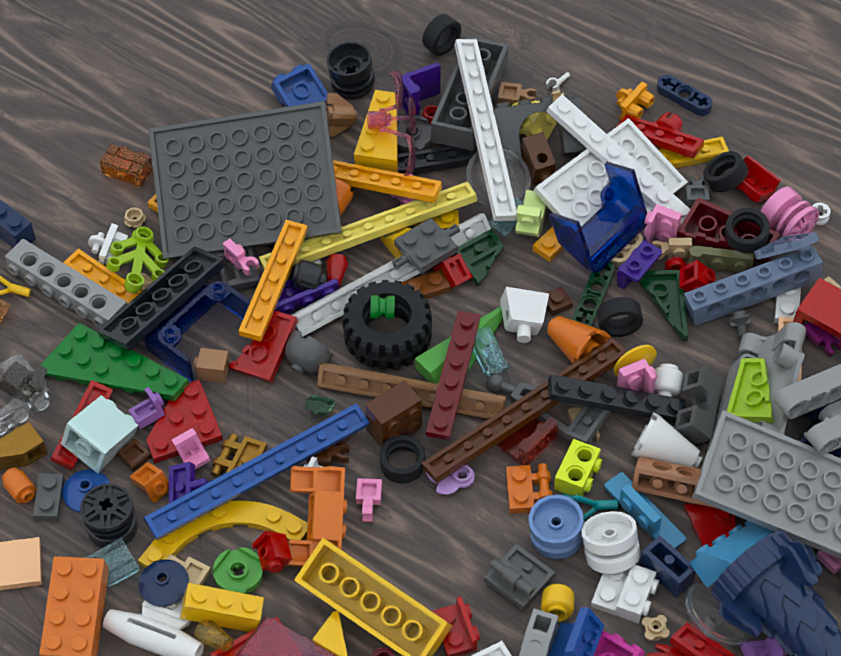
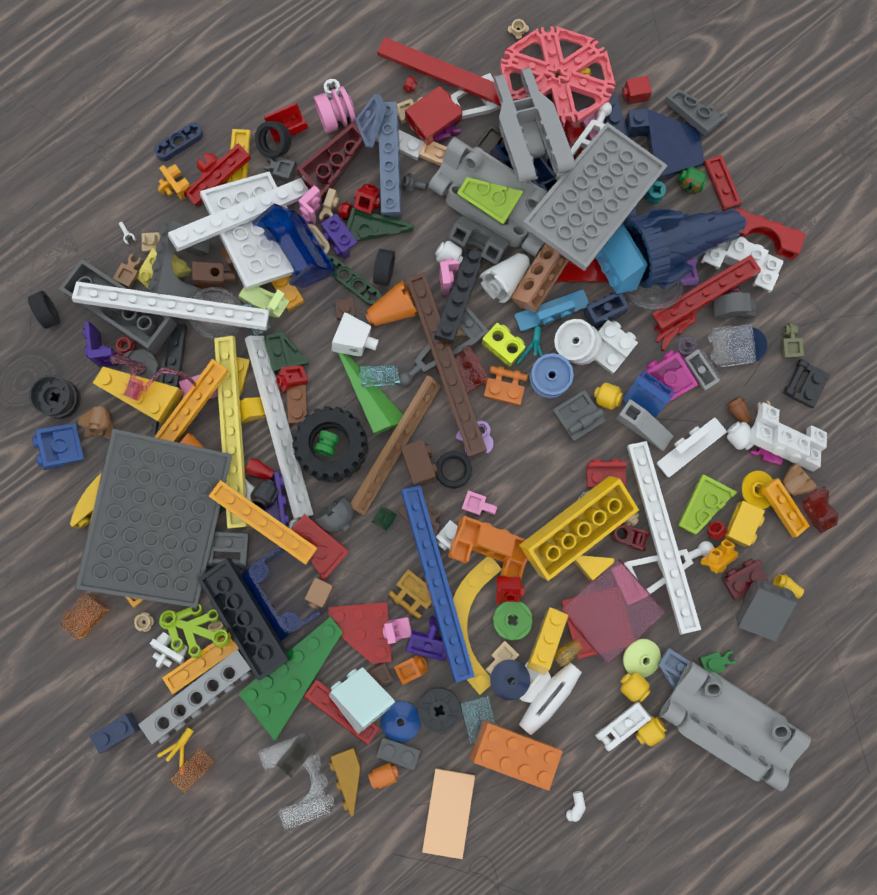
camera: 75 degrees left, 25 degrees up
medium lavender bracket [128,387,165,429] -> none
bright pink plate [223,238,260,276] -> none
dark grey plate [392,218,460,274] -> none
dark red plate [426,310,481,441] -> none
yellow dish [614,345,657,377] -> none
tan plate [642,615,670,641] -> none
olive plate [688,246,754,273] -> none
black tyre [725,208,770,253] -> none

